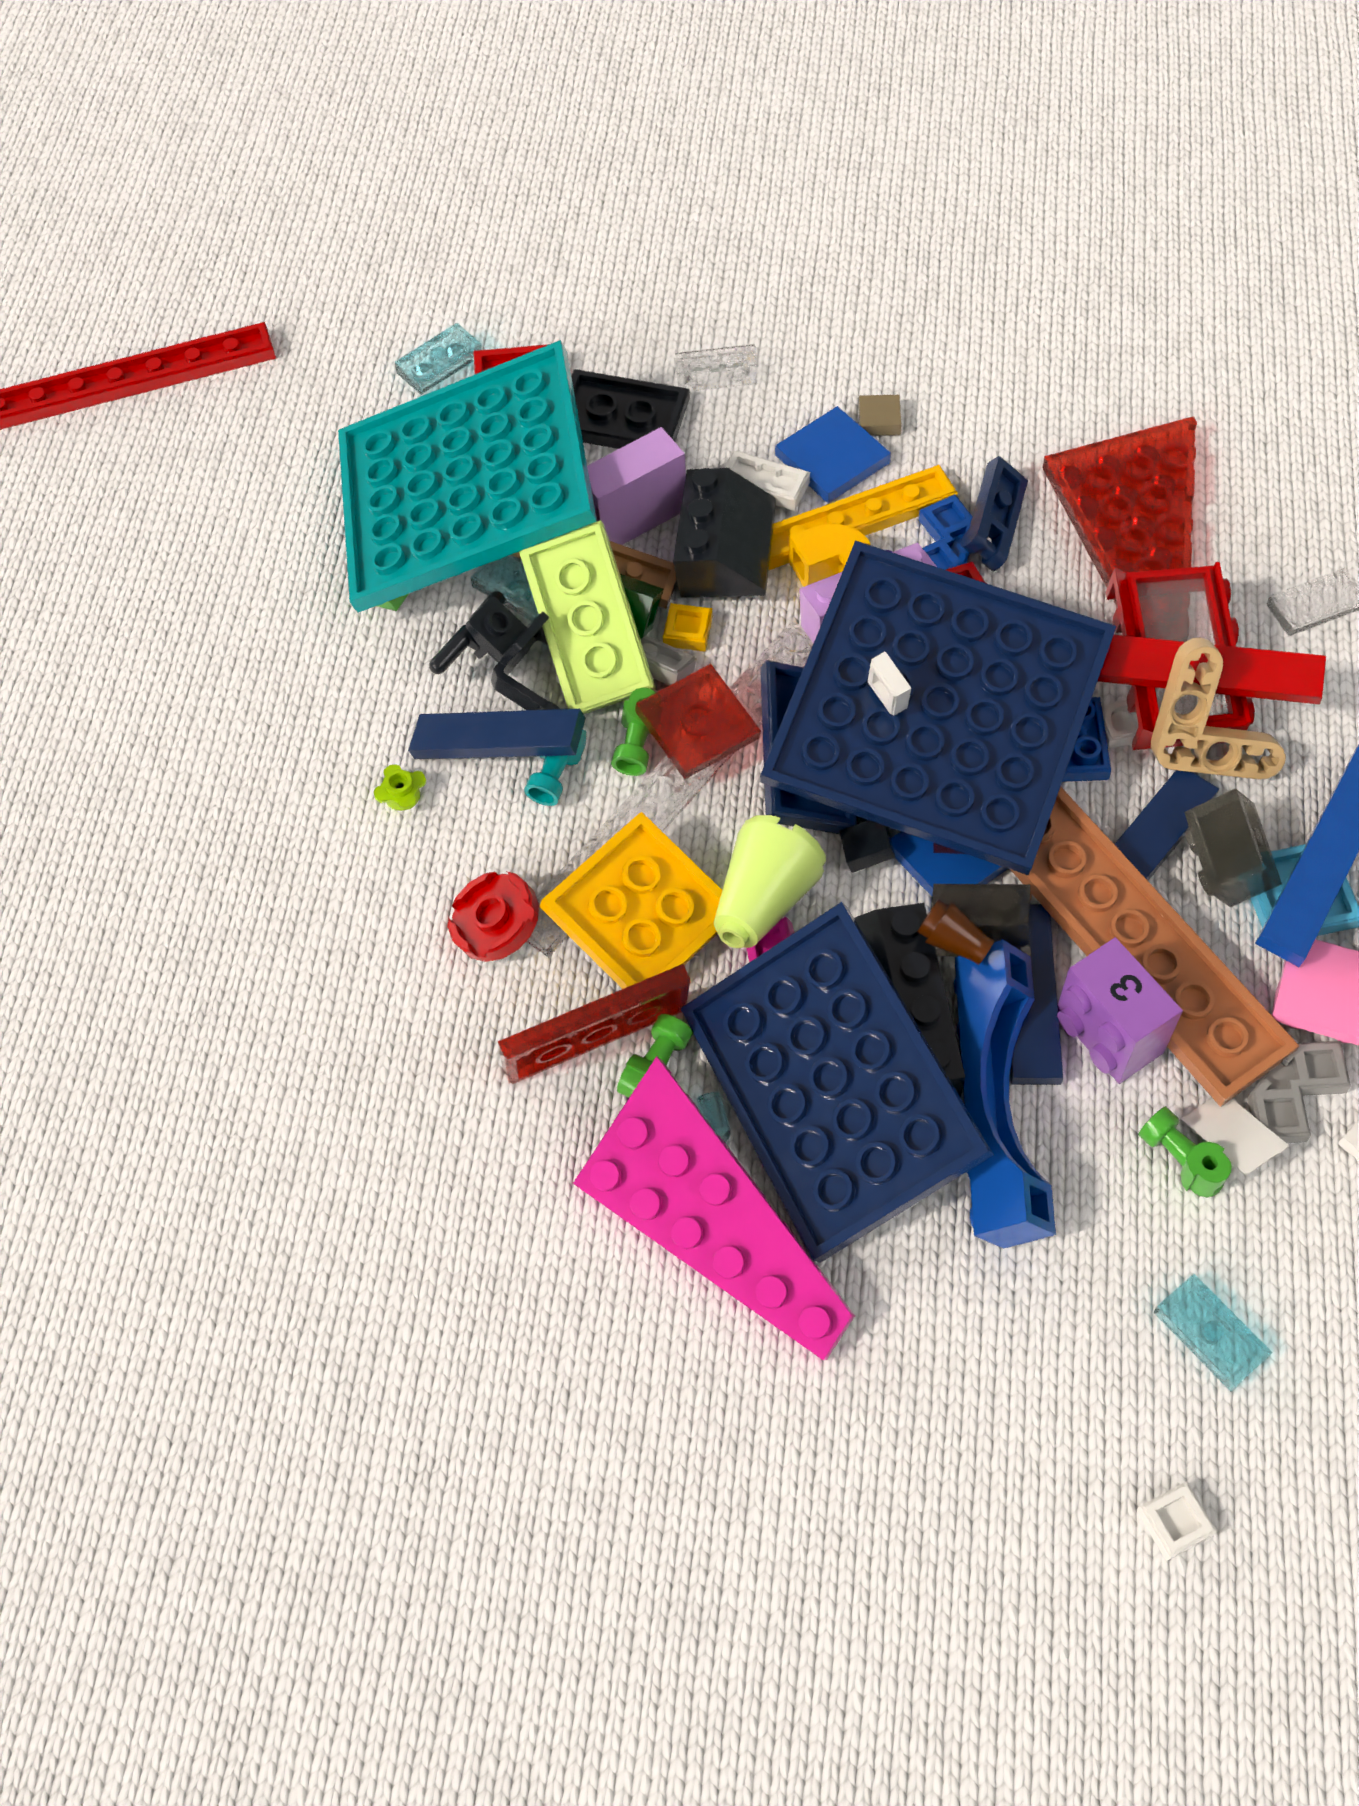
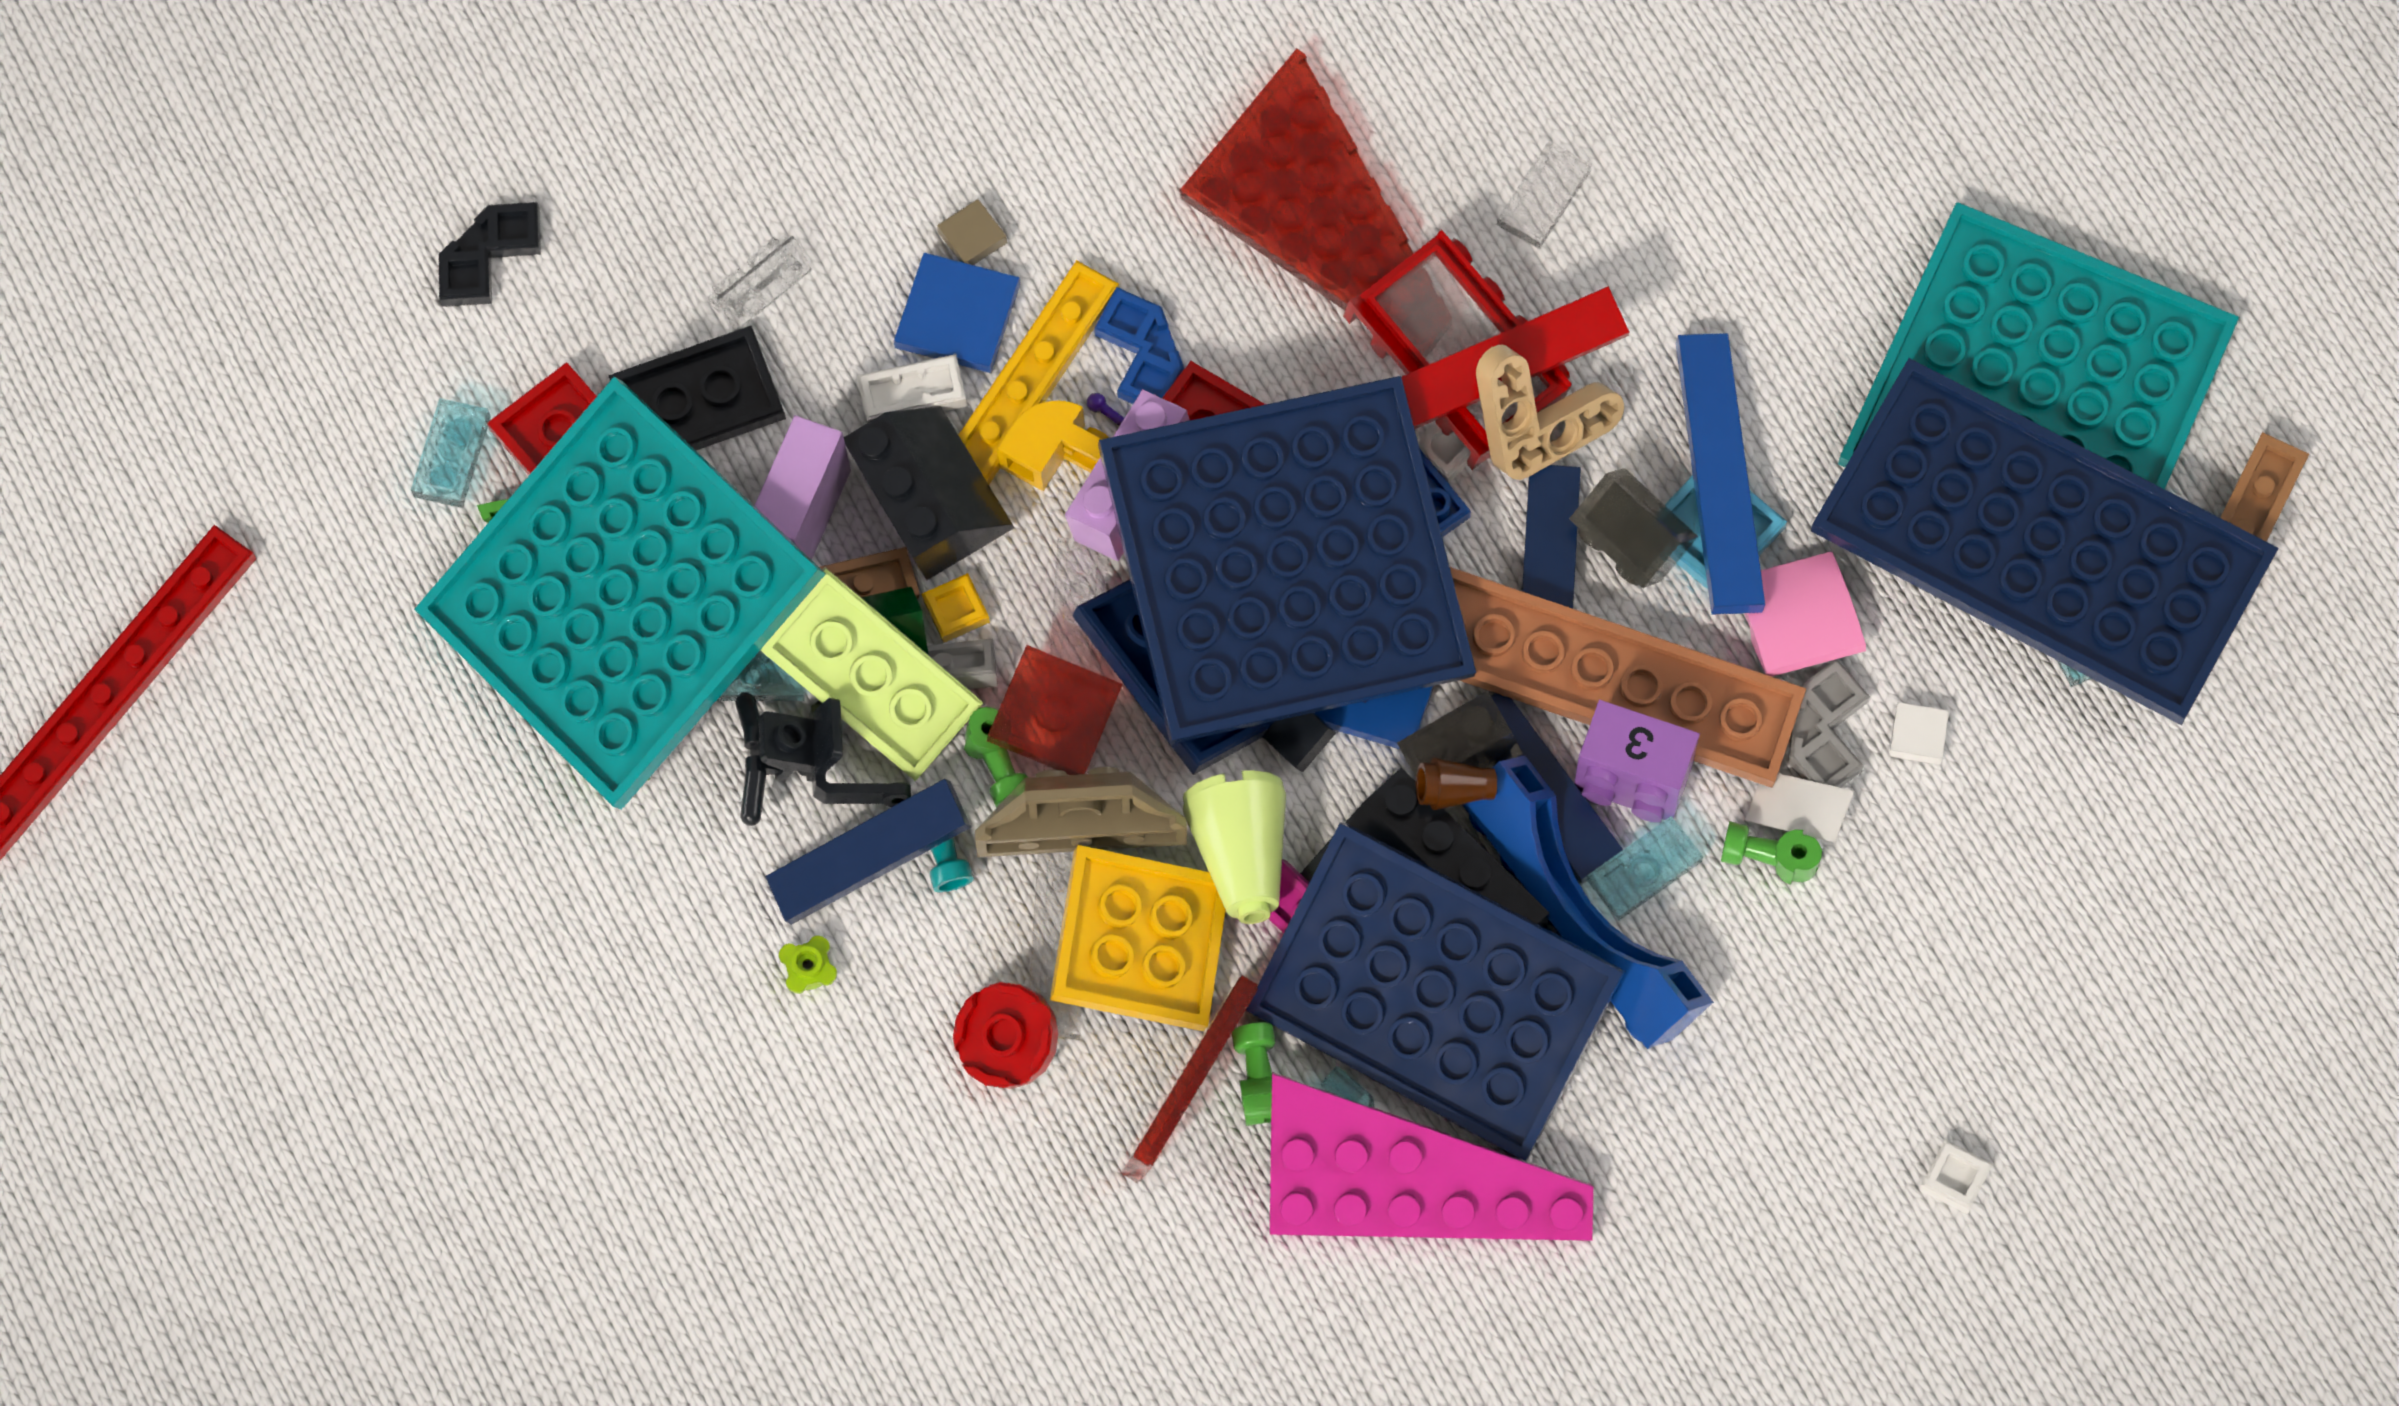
camera: 35 degrees left, 10 degrees up
white tile [868,652,911,716] -> none
dark blue plate [960,456,1028,571] -> none
clear light blue plate [1153,1274,1273,1392] -> none
none -> black tile [439,202,541,307]
none -> dark tan wedge [975,767,1187,857]
none -> clear light blue plate [1587,816,1703,921]

